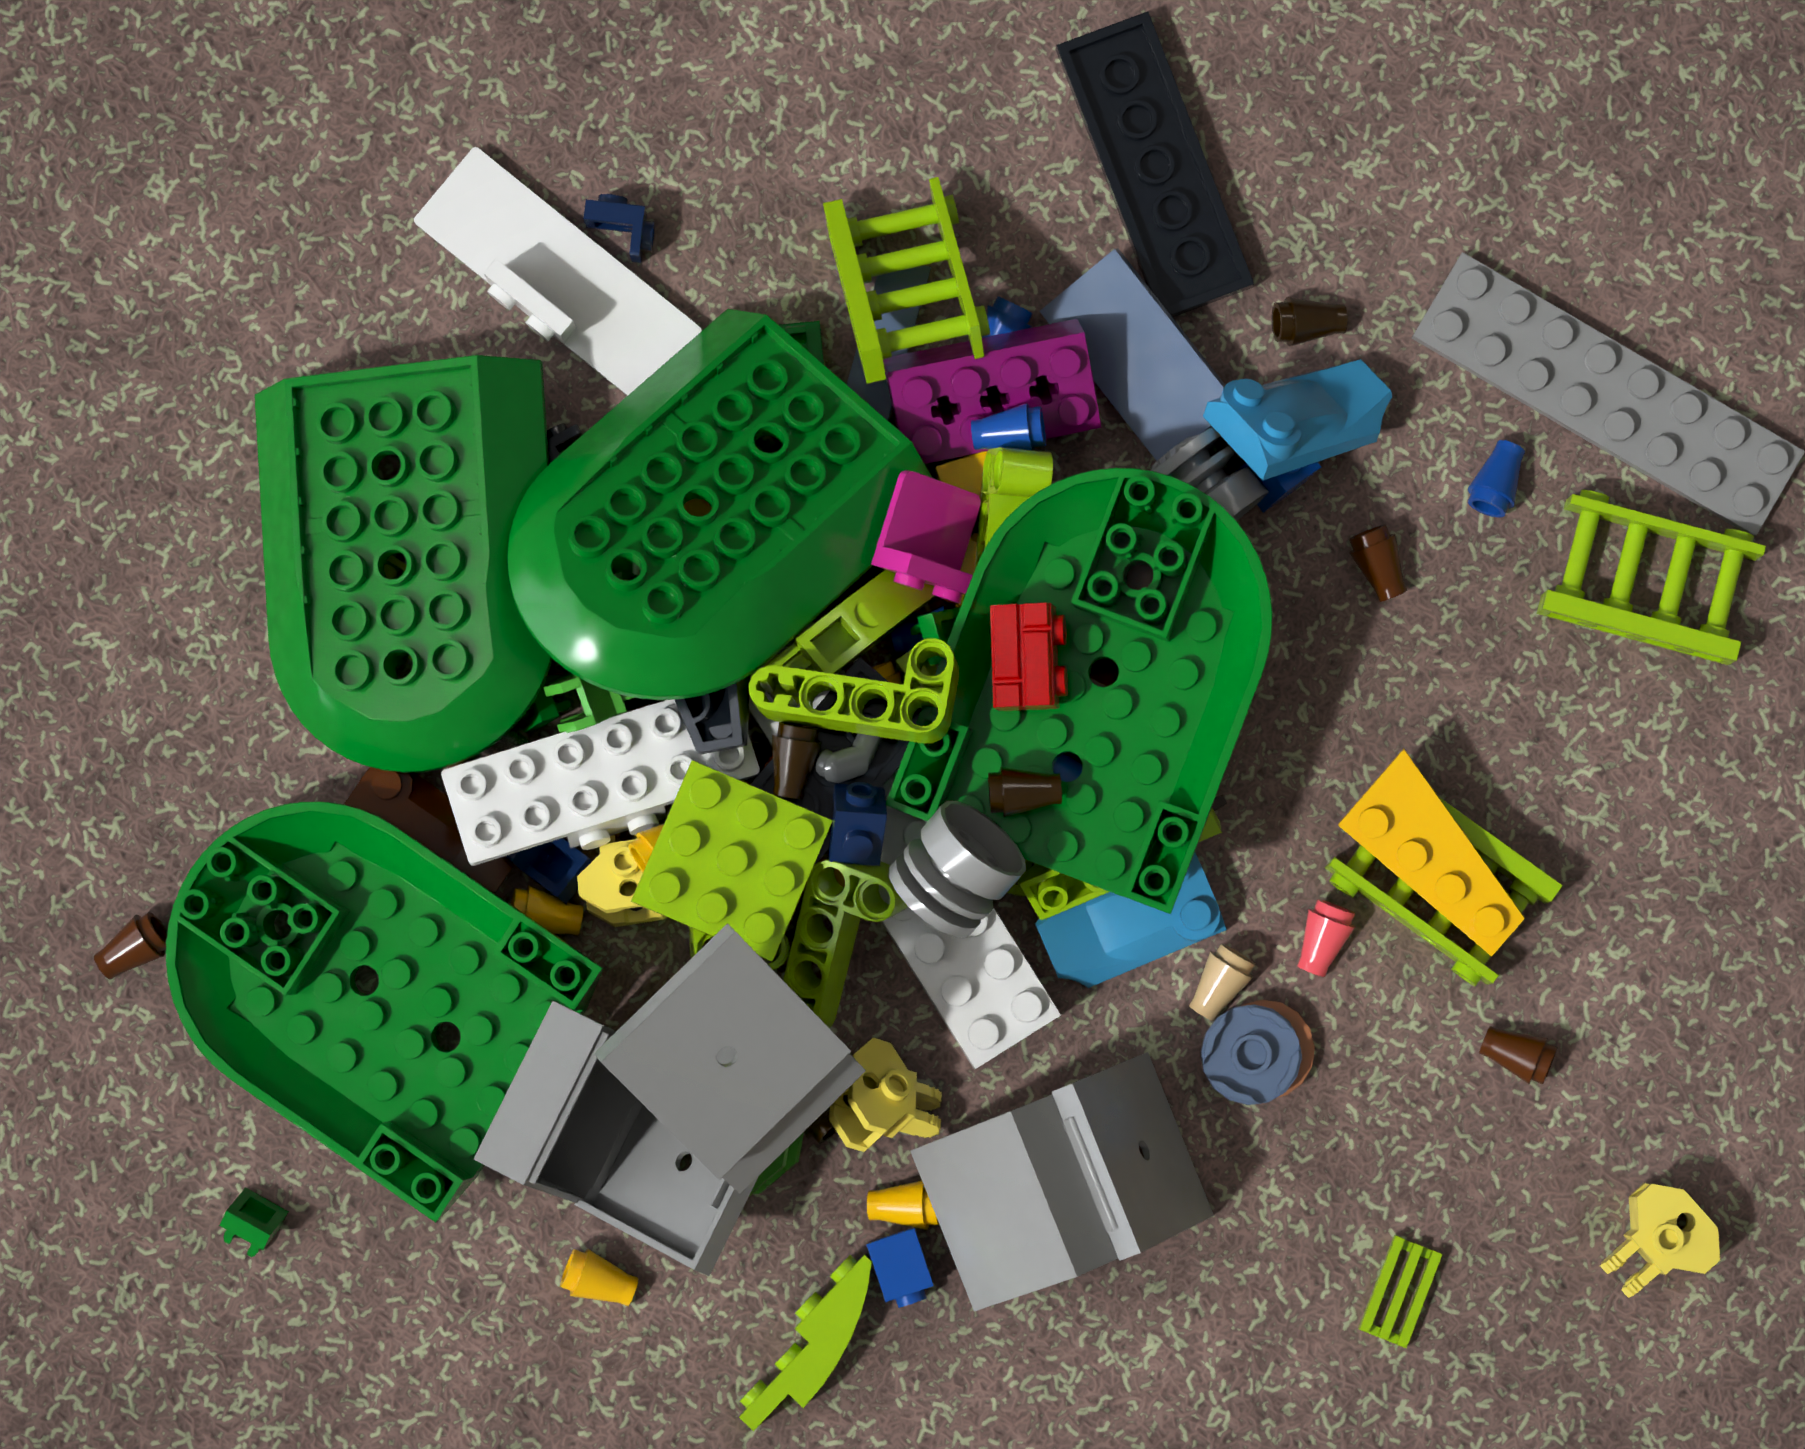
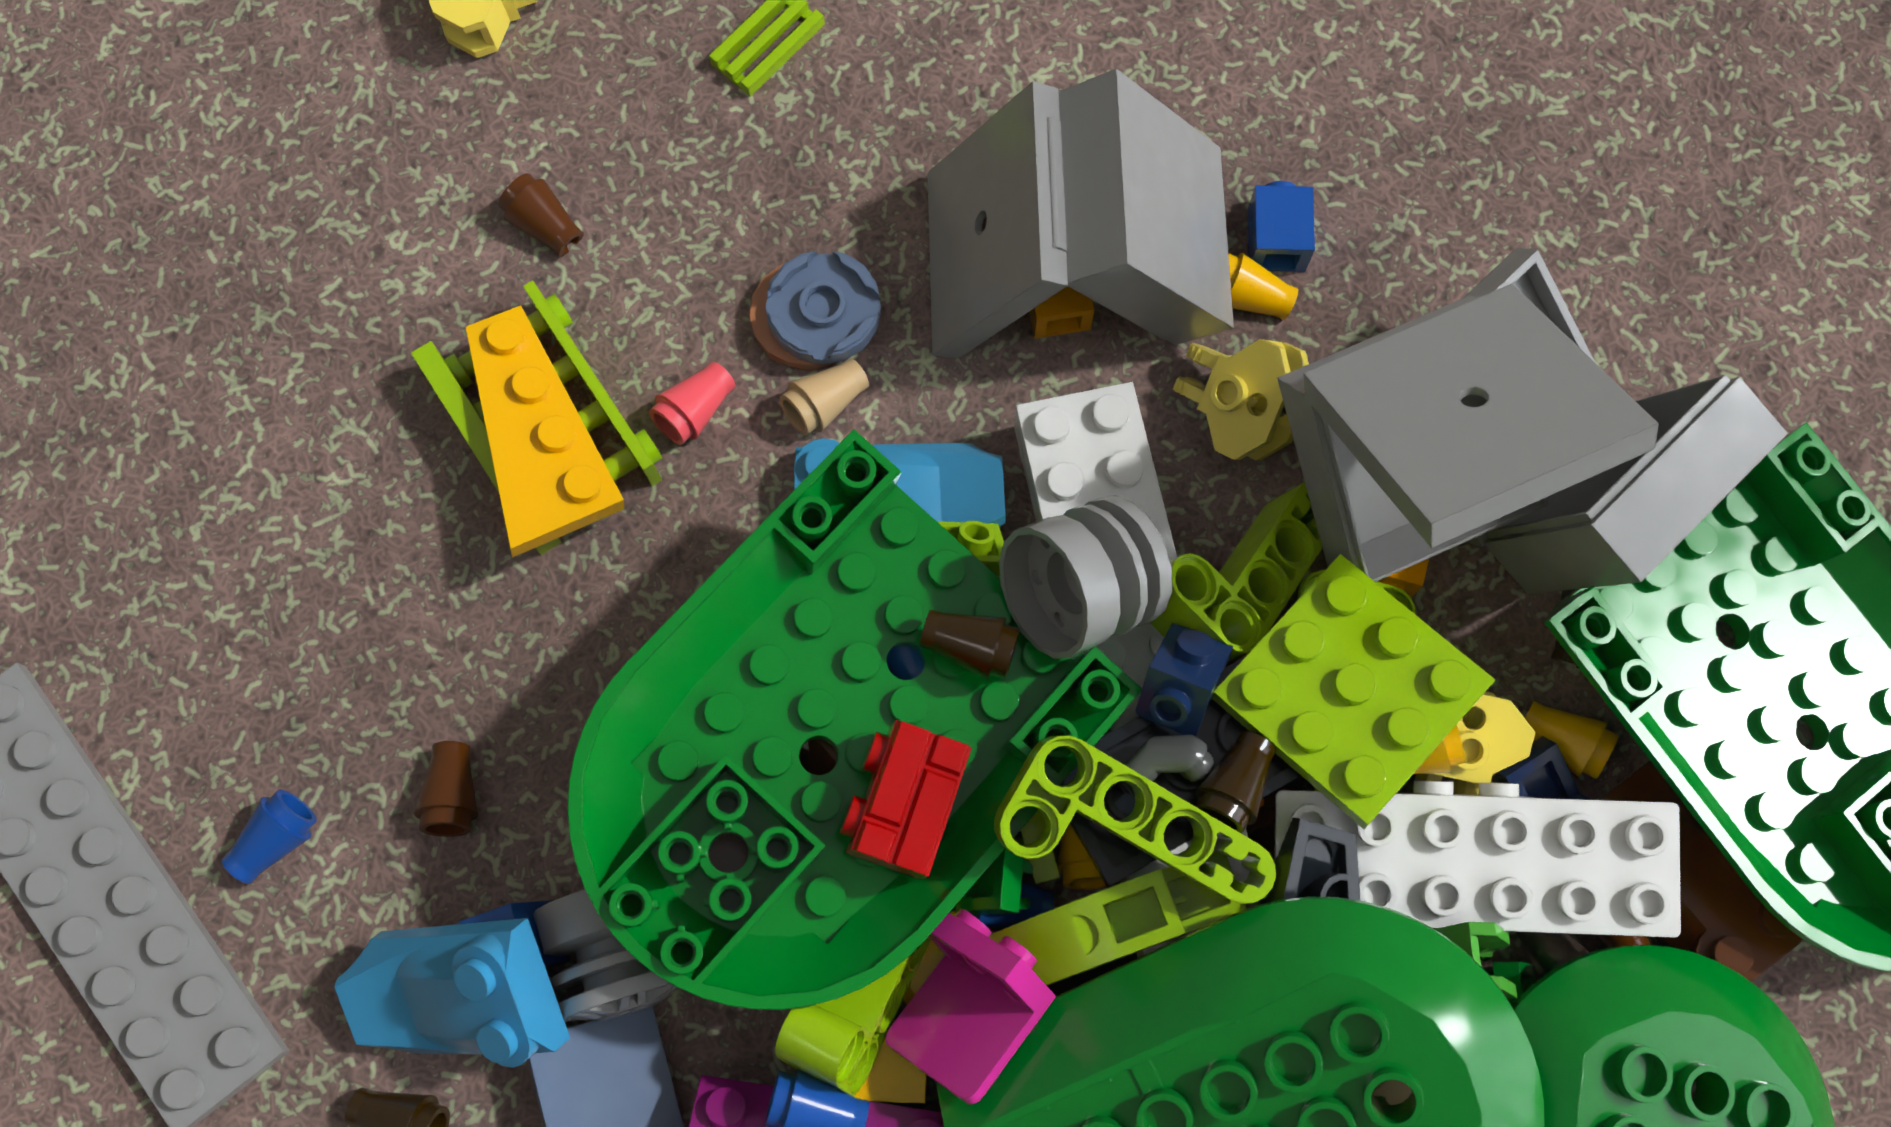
camera: 155 degrees left, 10 degrees down
yellow cone [560,1248,639,1306] -> none
lime slope [739,1254,872,1431] -> none
lime fence [1536,490,1766,665] -> none

